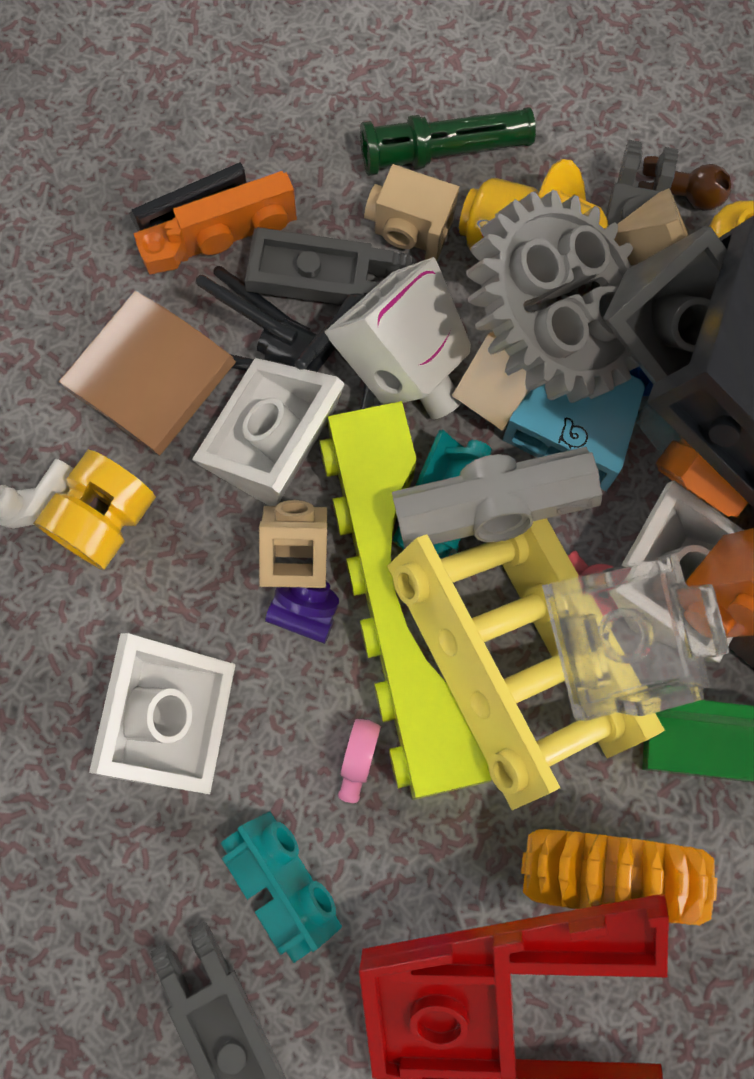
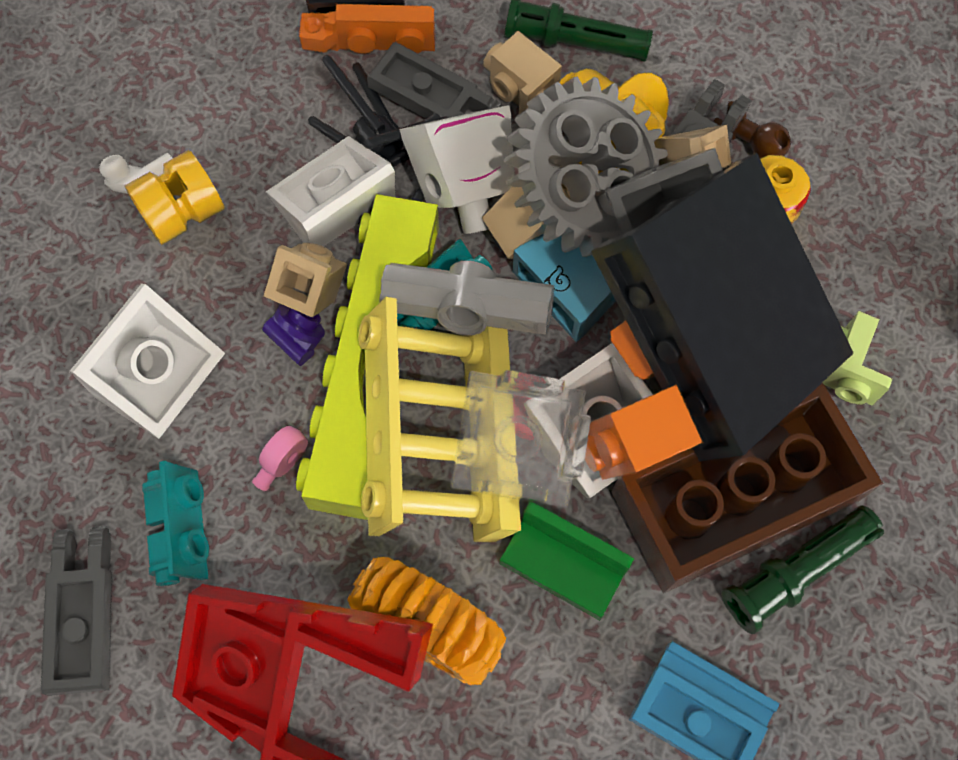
camera: 25 degrees right, 5 degrees down
medium nougat slope [58,291,236,456] -> none

